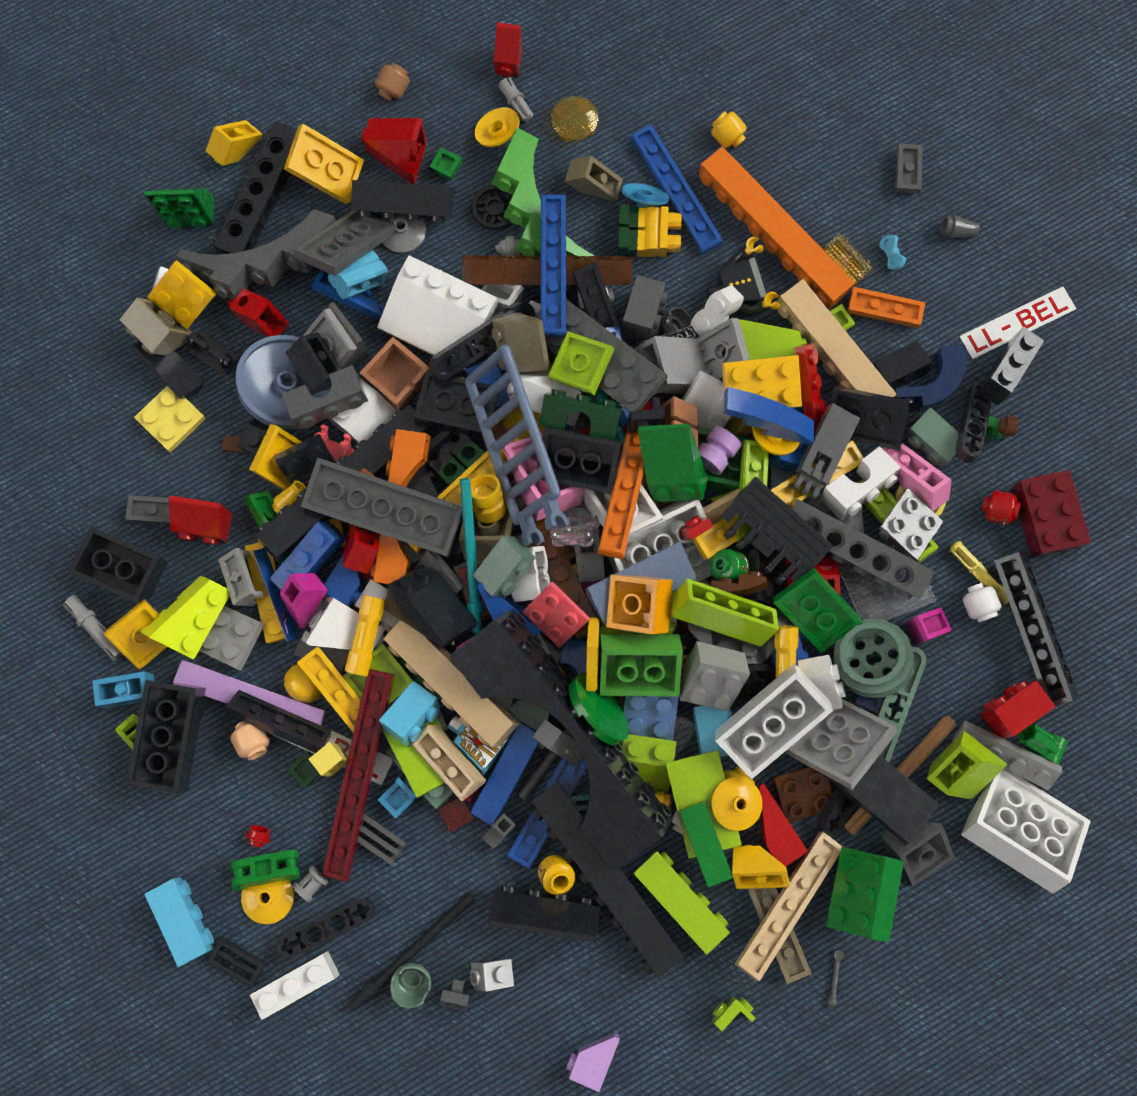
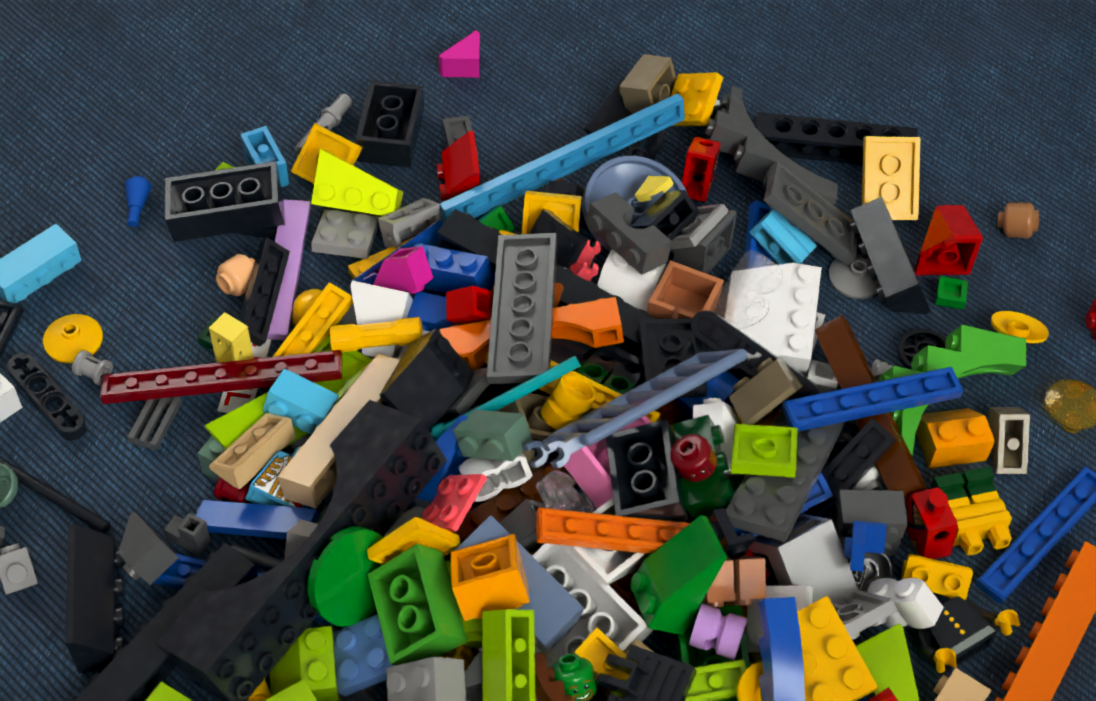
camera: 70 degrees right, 25 degrees down
light yellow plate [134,386,206,453] -> none
green slope [144,188,214,229] -> none
yellow slope [206,120,263,166] -> none
green plate [231,850,300,891] -> none
red plate [245,825,271,847] -> none
dark azure bracket [378,777,417,819] -> none
clear red plate [438,798,474,833] -> none
light grey axle [498,77,533,122] -> none
yellow head [538,855,575,895] -> none
dark azure dish [622,183,669,208] -> none
red plate [679,516,713,540] -> none
none -> dark grey slope [118,511,179,585]
none -> blue cone [124,176,152,227]
none -> dark pink slope [438,30,480,78]
none -> dark azure plate [440,93,685,224]
none -> light yellow tile [635,176,674,202]
none -> dark red head [670,434,717,483]
none -> clear piece [714,250,783,330]
none -> blue bracket [844,521,886,572]
none -> yellow bracket [901,554,973,600]
none -> red torso [905,487,958,559]
none -> light orange slope [916,408,995,469]

